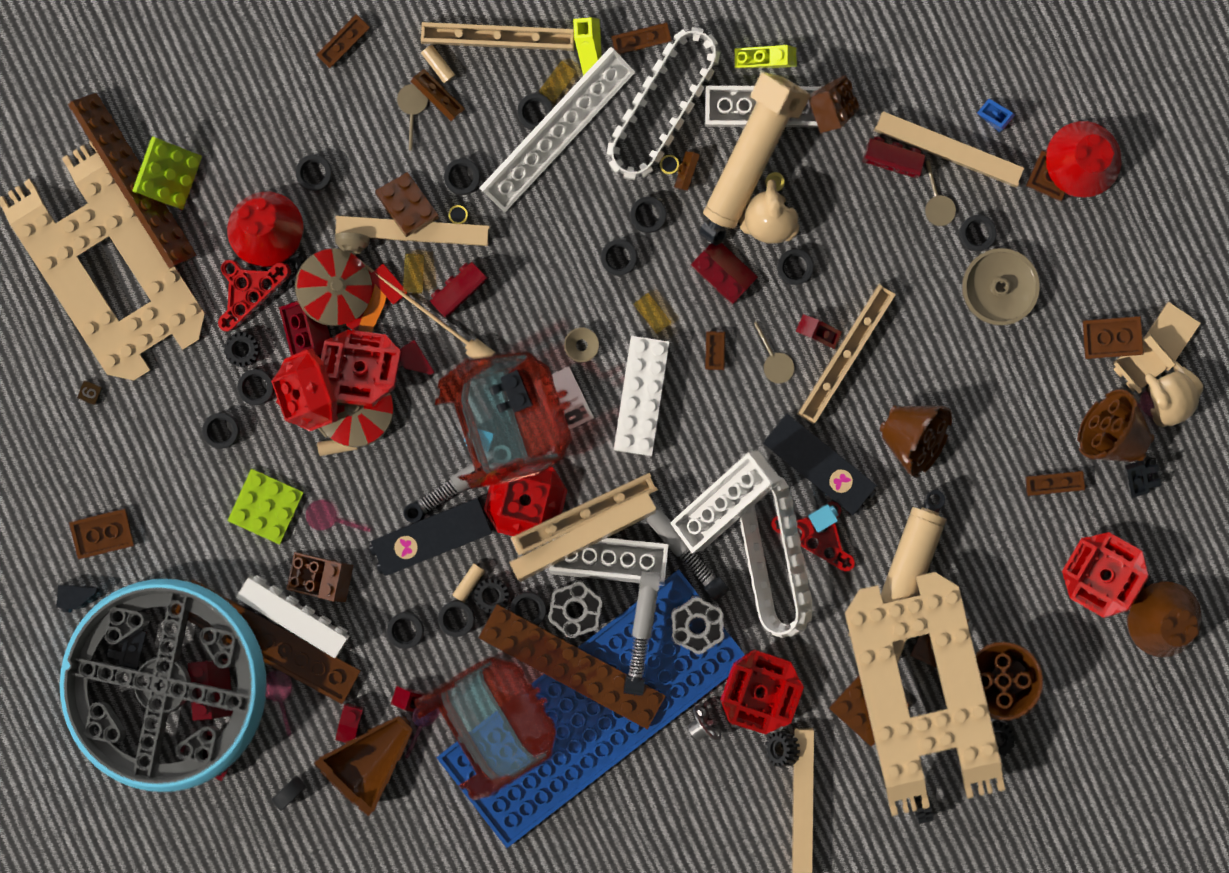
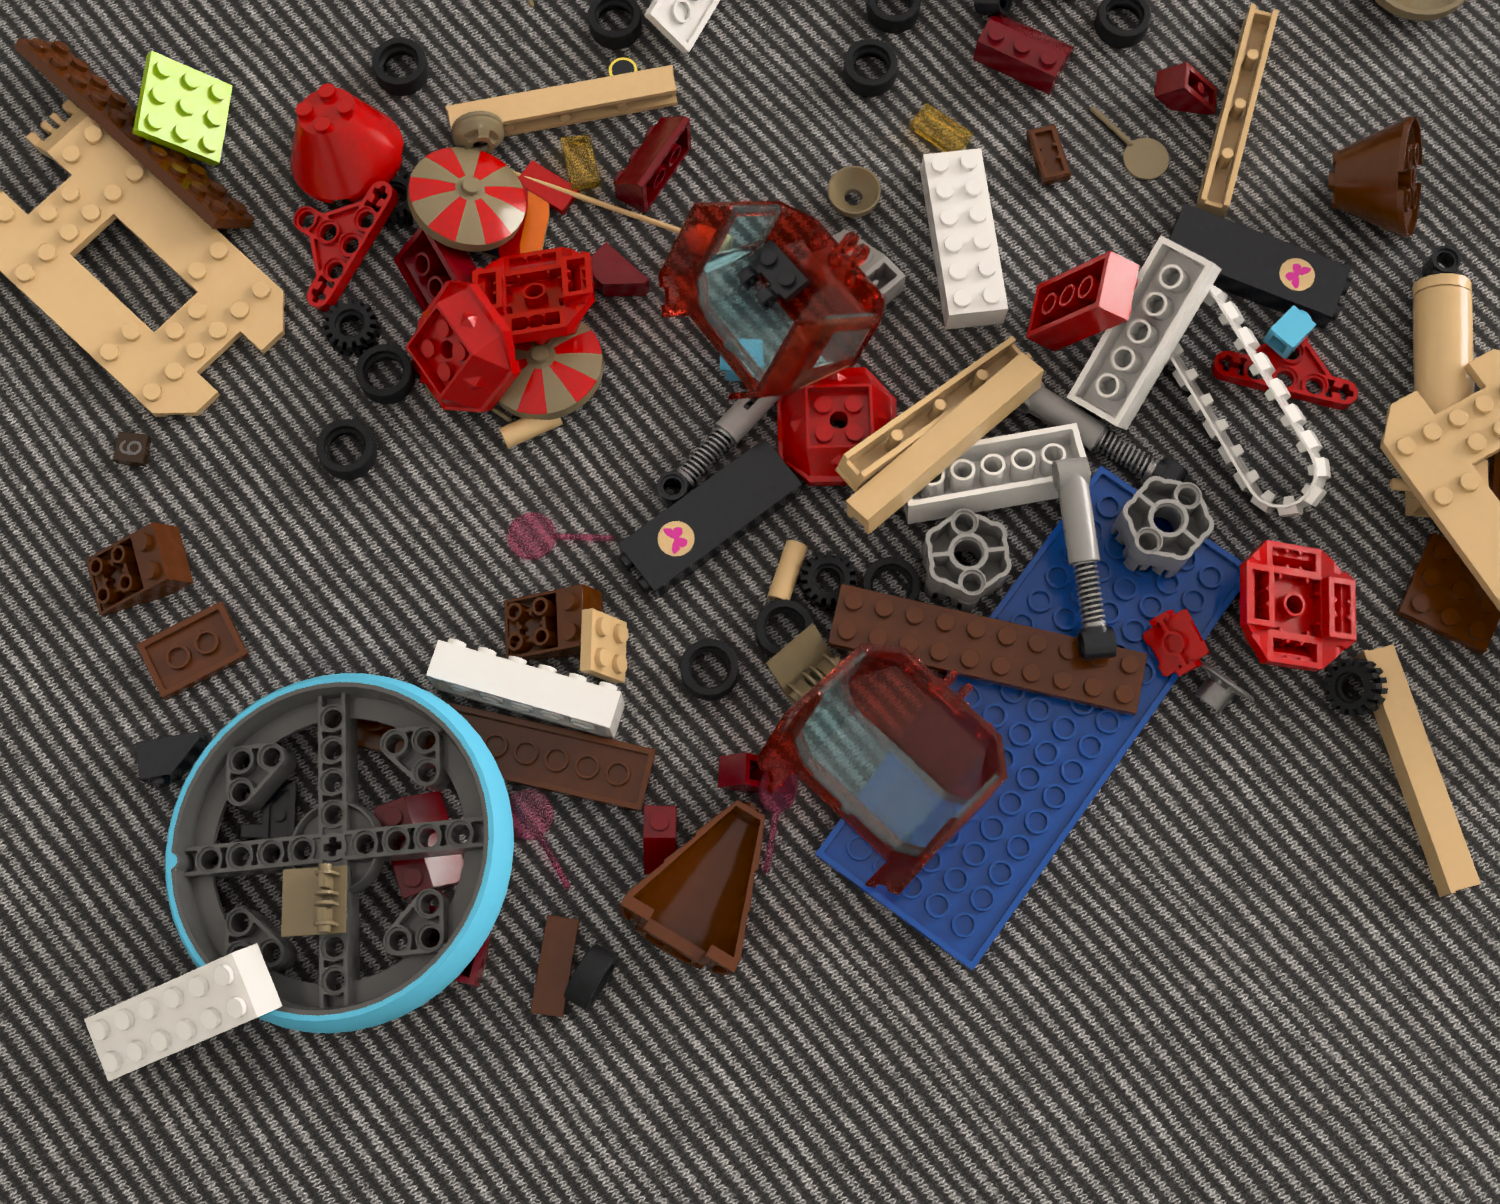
camera: 20 degrees left, 15 degrees down
lime plate [227,469,304,545] -> none
reddish brown plate [375,172,439,237] -> none
none -> white brick [84,943,282,1082]
none -> reddish brown slope [86,522,193,616]
none -> dark tan hinge [281,863,348,937]
none -> reddish brown tile [530,915,580,1018]
none -> tan plate [580,608,628,684]
none -> dark tan hinge [766,623,844,705]
none -> red brick [1026,251,1139,351]
none -> red piece [1142,609,1210,677]

